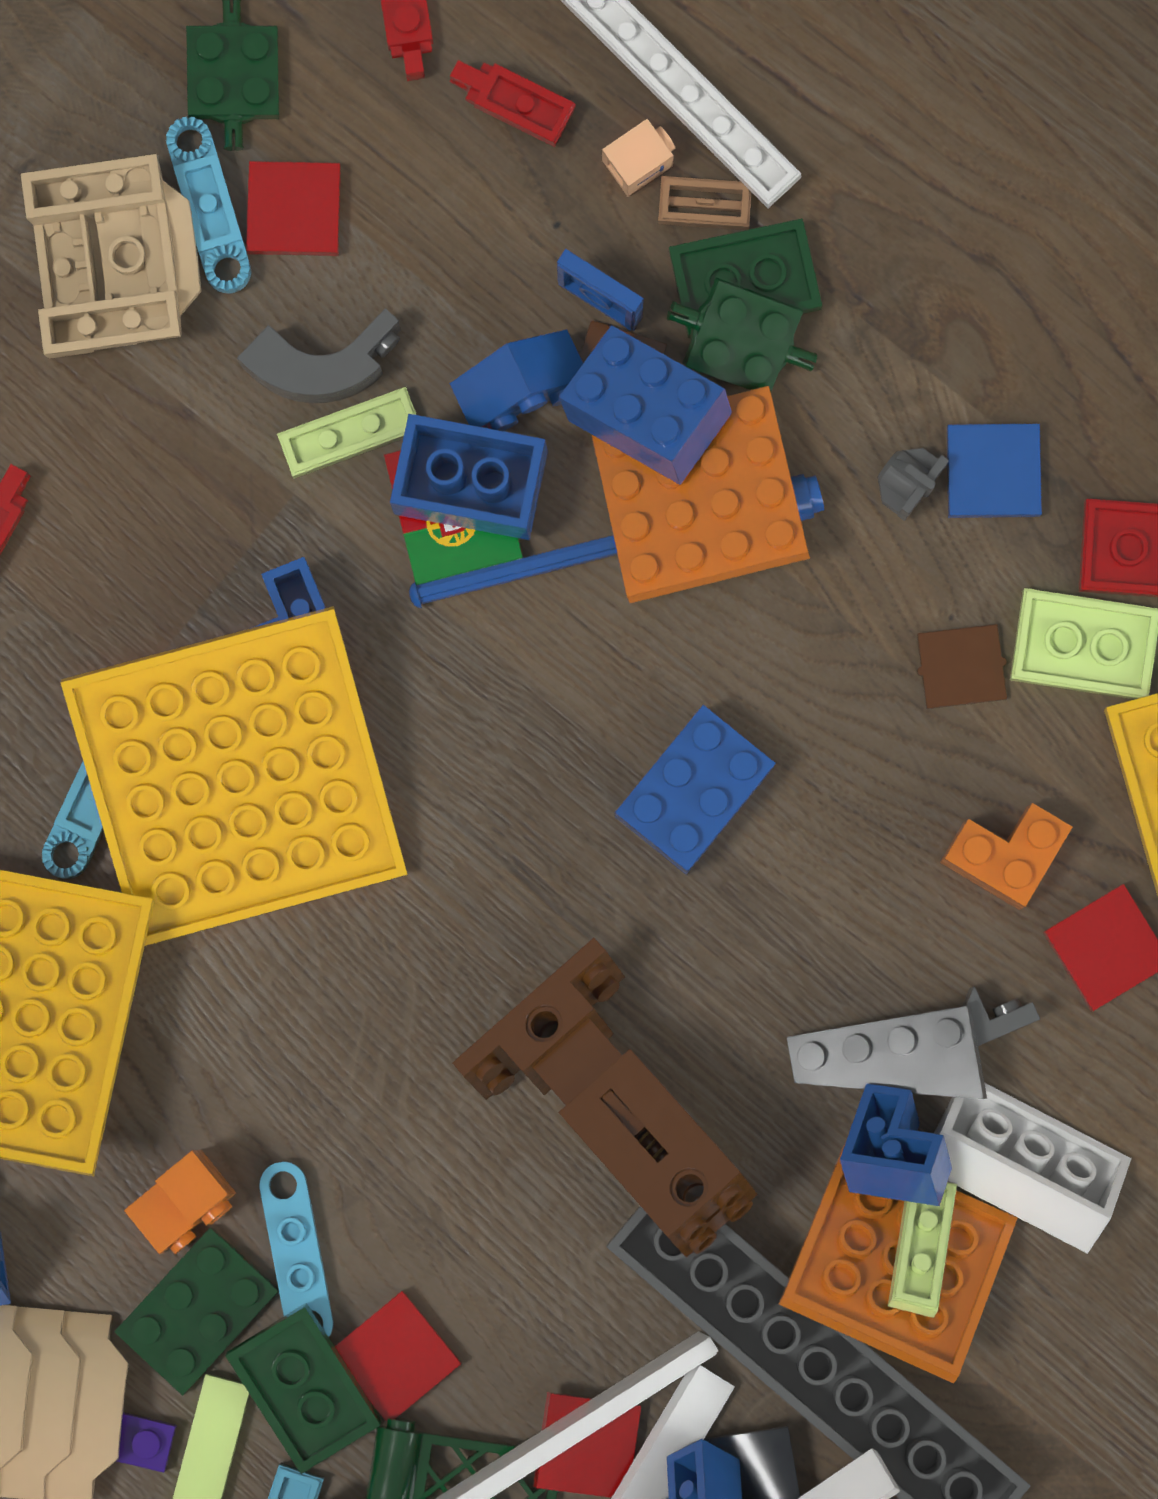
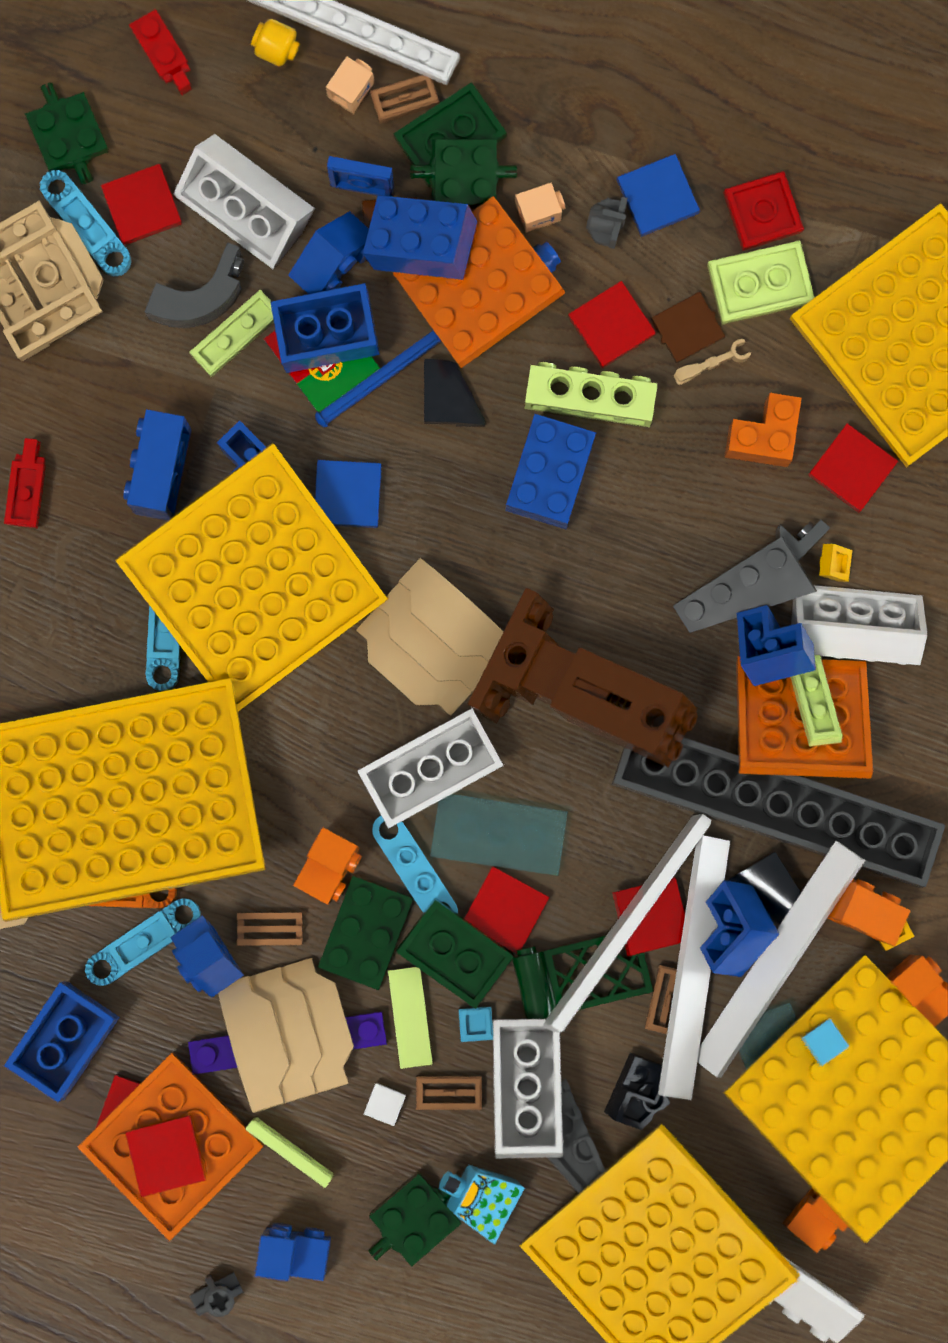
camera: 25 degrees left, 0 degrees up
red hinge [449,60,576,147] -> none
none -> blue brick [123,409,192,521]
none -> white slope [173,134,315,269]
none -> medium nougat tile [237,912,303,946]
none -> yellow head [251,19,300,66]
none -> blue tile [315,460,382,528]
none -> tan slope [356,558,504,716]
none -> white slope [358,709,504,828]
none -> black slope [424,359,485,427]
none -> clear light blue tile [430,794,568,876]
none -> light nougat brick [515,182,565,233]
none -> yellowish green brick [525,362,657,427]
none -> red tile [568,281,656,369]
none -> tan piece [674,339,751,385]
none -> yellow plate [819,544,853,582]

